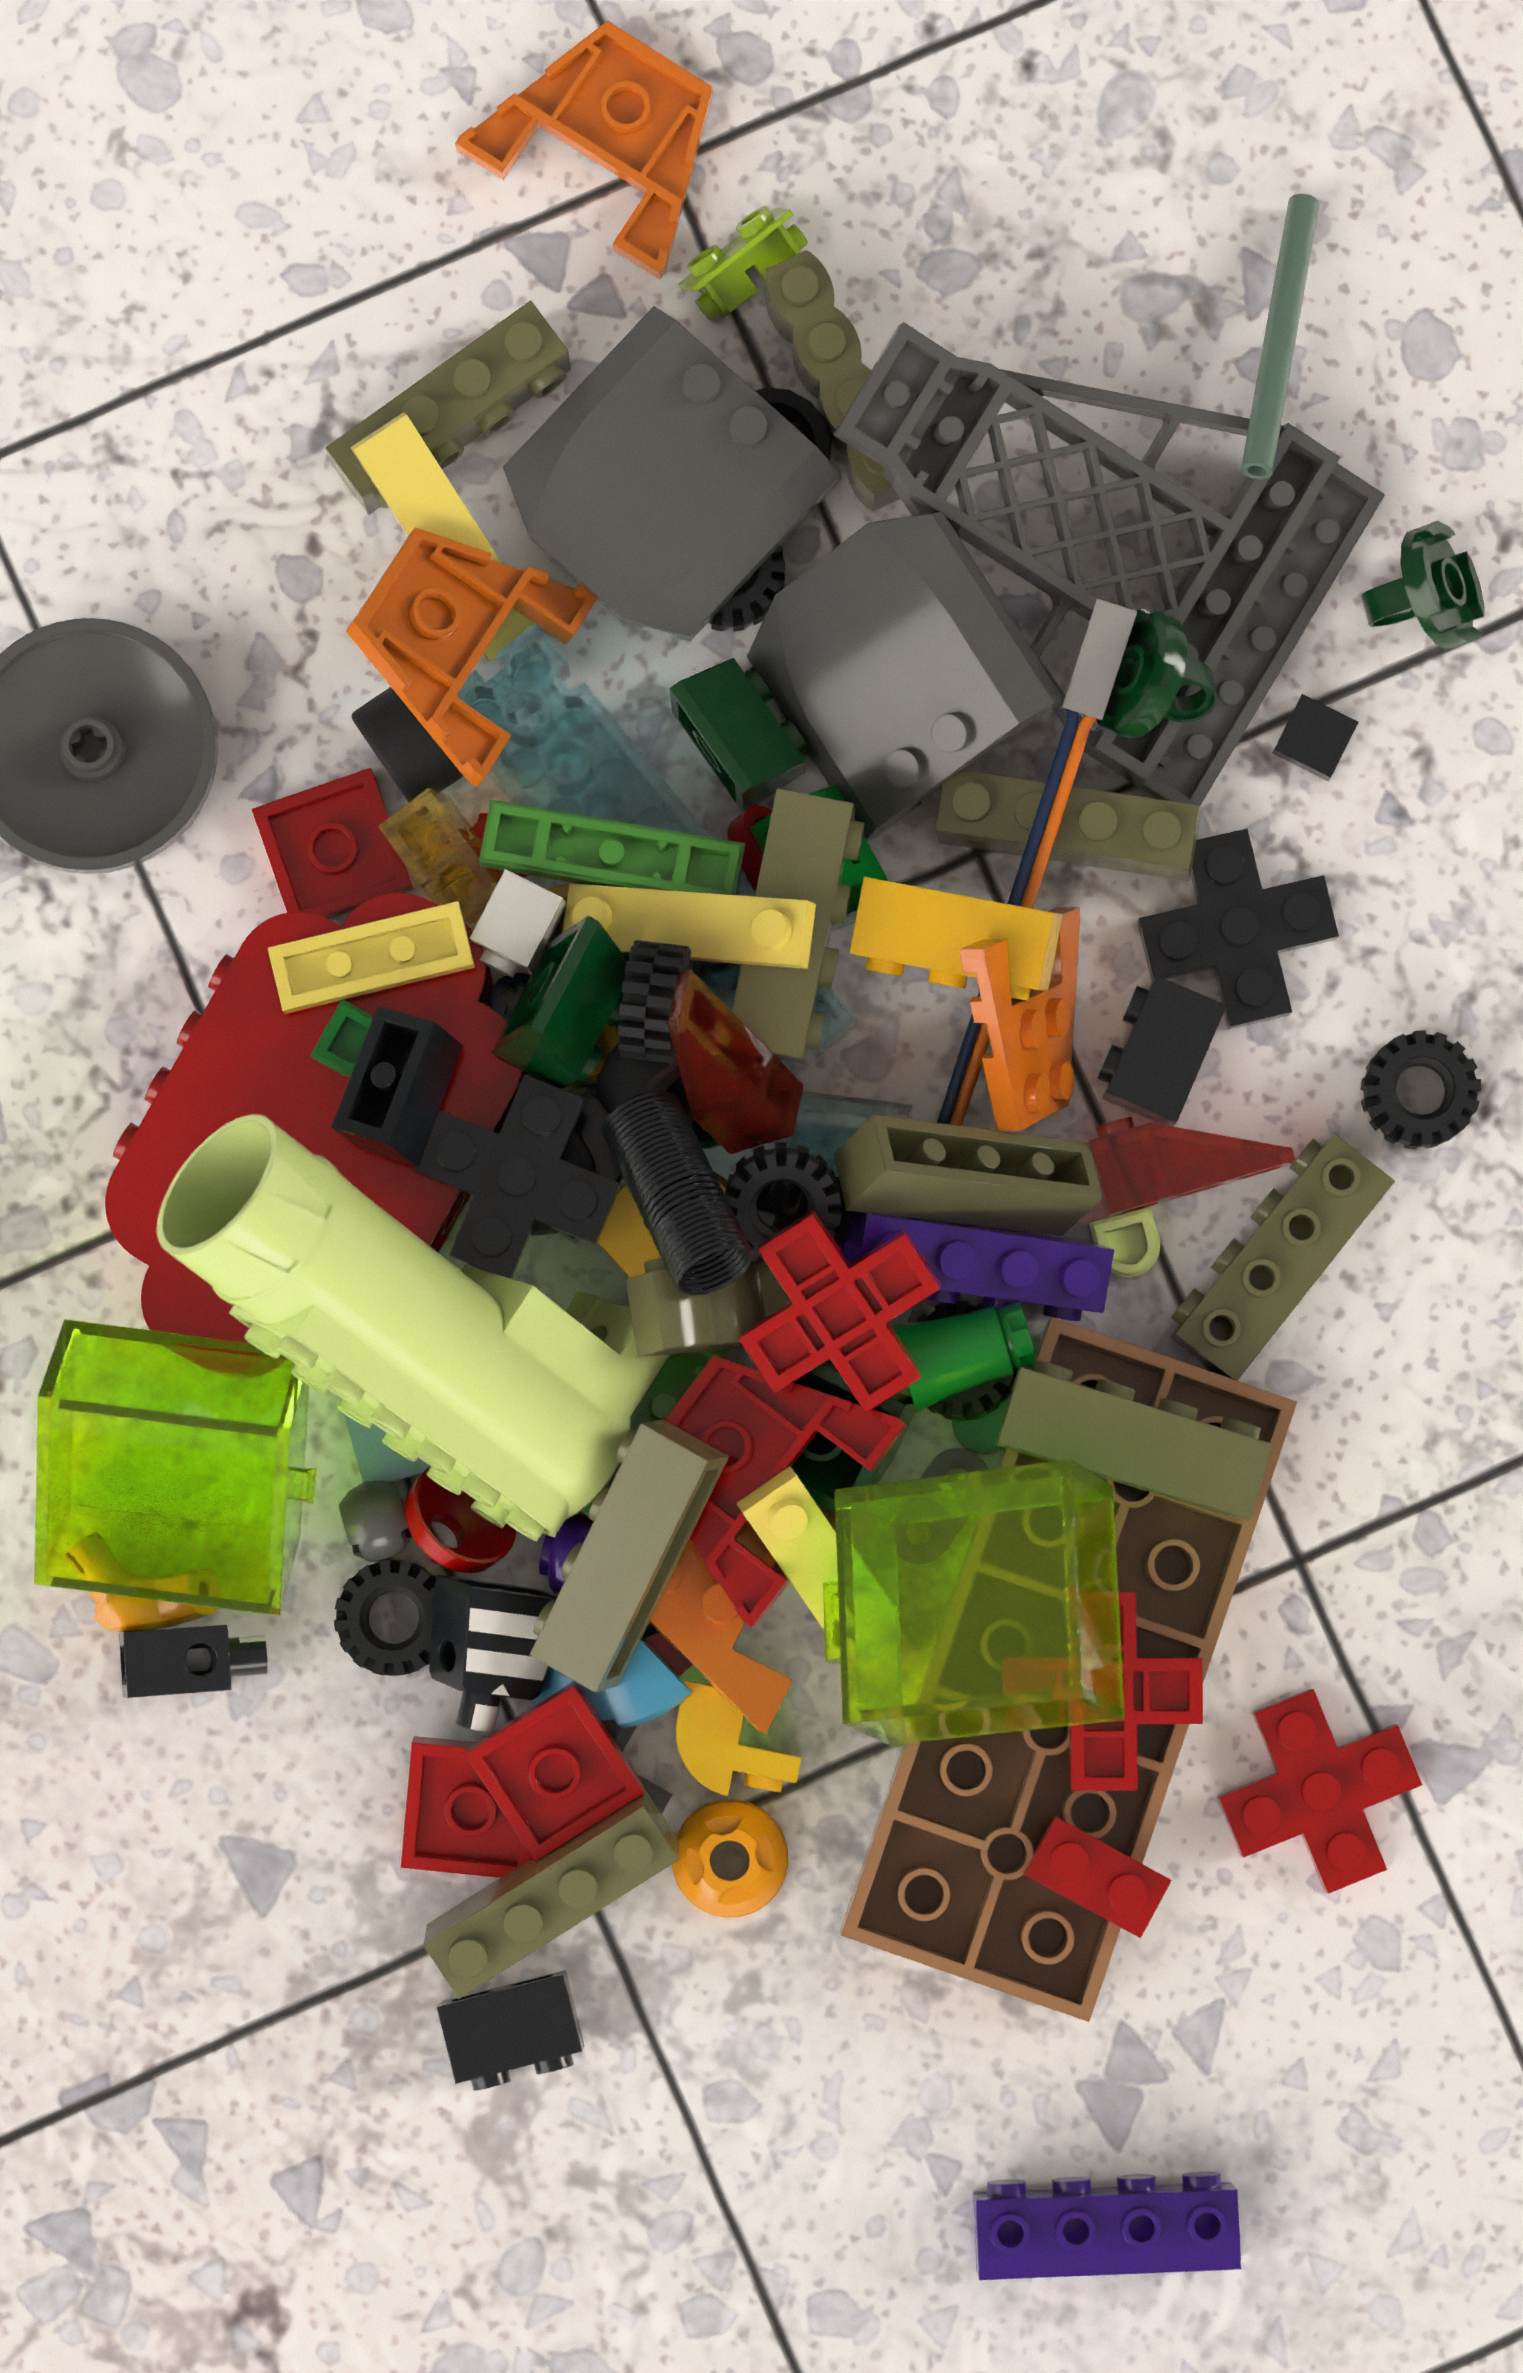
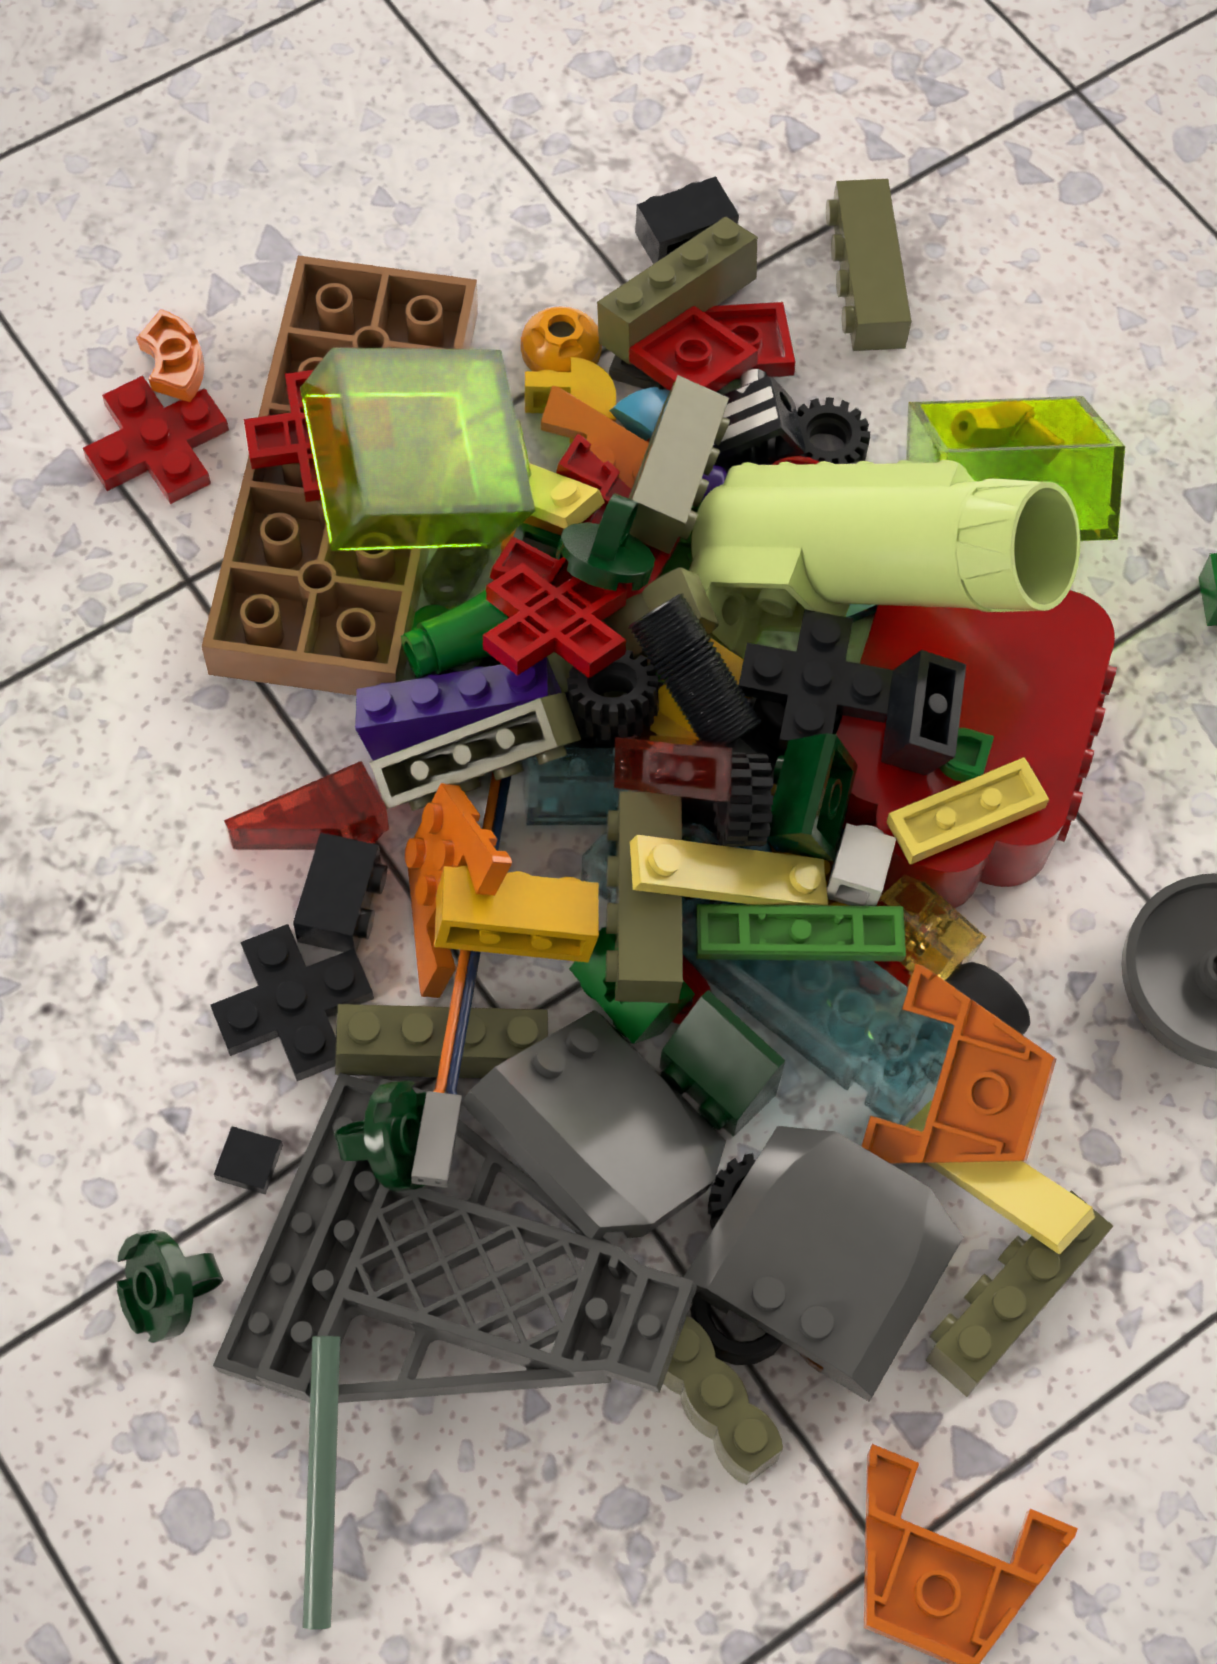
camera: 165 degrees right, 20 degrees down
black torso [119,1625,268,1698] -> none
red tile [251,768,414,919] -> none
lime hinge [678,206,808,321] -> none
dark purple brick [973,2172,1241,2280] -> none
olive brick [995,1360,1273,1521] -> none
red plate [1023,1816,1172,1939] -> none
yellowish green tile [1088,1207,1160,1279] -> none
olive brick [1171,1133,1395,1381] -> none
black tyre [1360,1030,1482,1150] -> none
none -> orange tile [136,309,204,402]
none -> dark green tile [556,493,655,591]
none -> olive brick [826,178,912,351]

